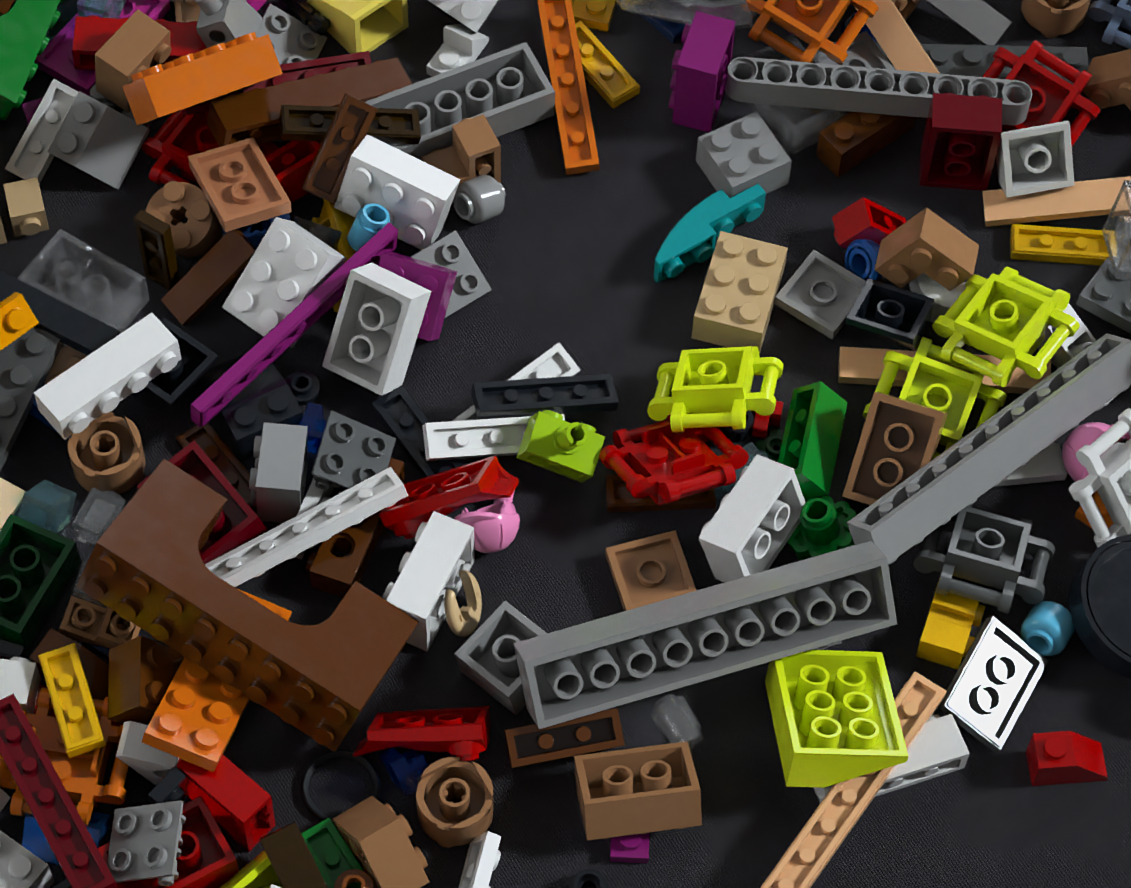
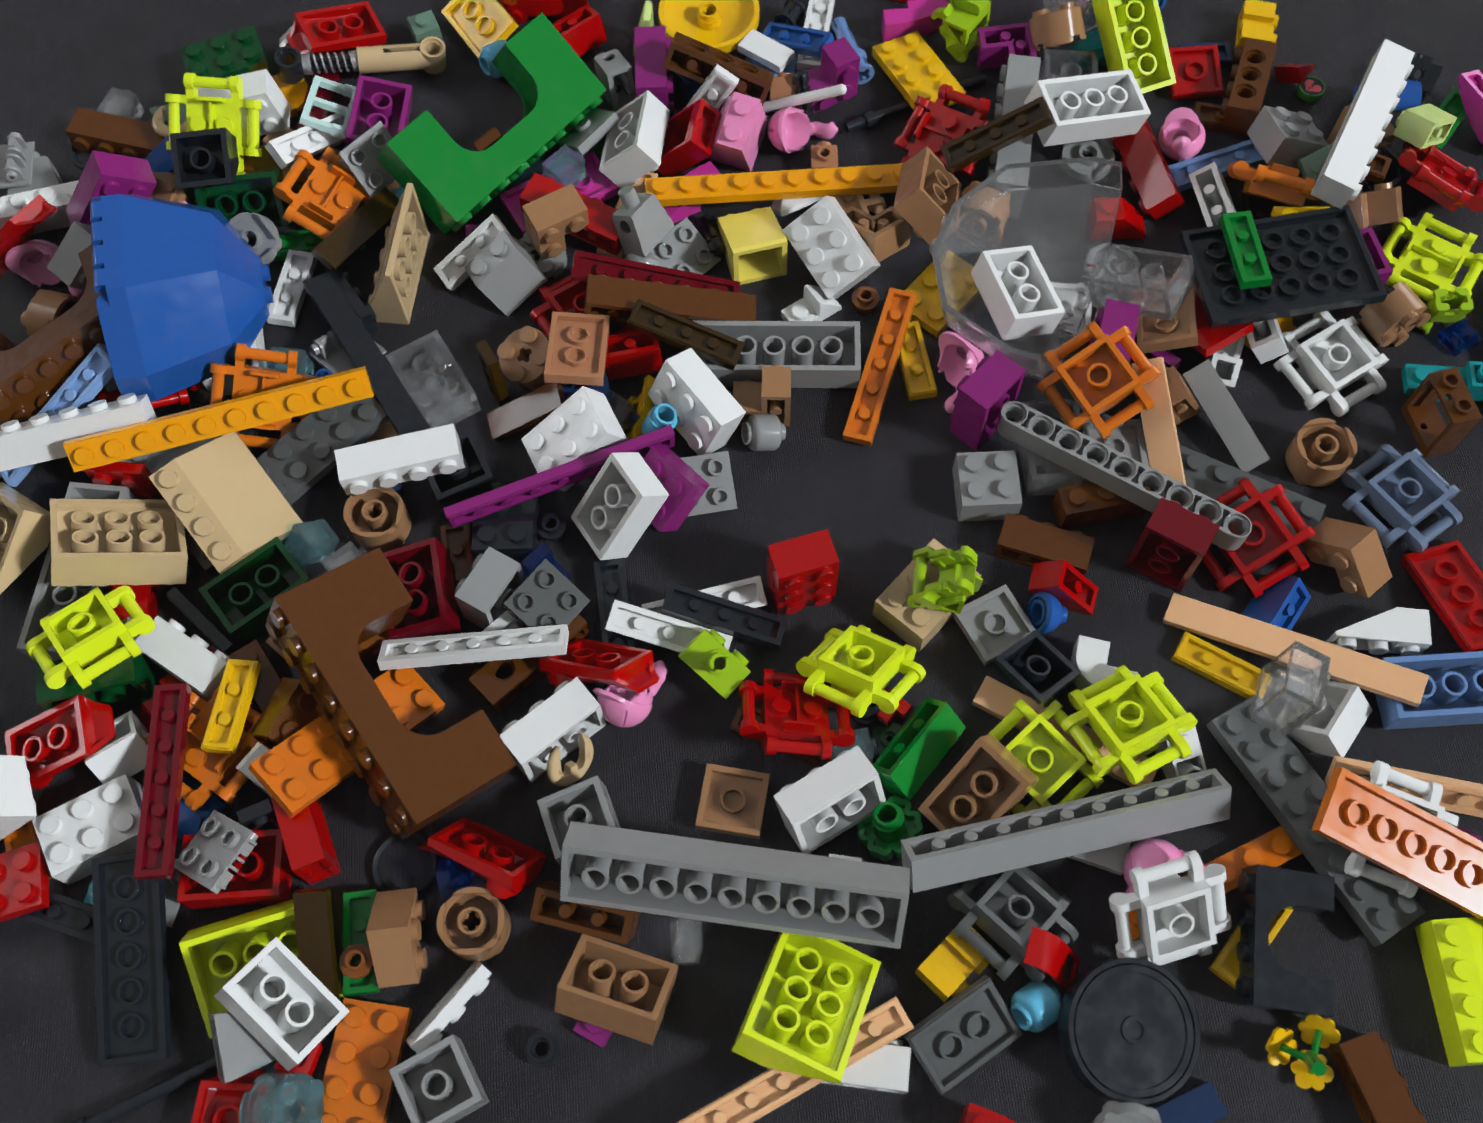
camera: 30 degrees right, 5 degrees up
tan brick [3,177,49,237] -> none
orange brick [122,32,283,126] -> none
reddish brown tile [301,93,378,203] -> none
teal slope [653,184,766,283] -> none
medium nougat brick [874,207,979,291] -> none
white slope [996,121,1075,198] -> none
none -> red brick [767,529,840,615]
none -> dark orange plate [852,286,879,313]
none -> lime piece [907,545,983,614]
none -> bright pink piece [937,331,984,414]
none -> reddish brown brick [993,513,1095,575]
none -> red piece [1023,926,1080,991]
none -> blue panel [1242,576,1311,630]

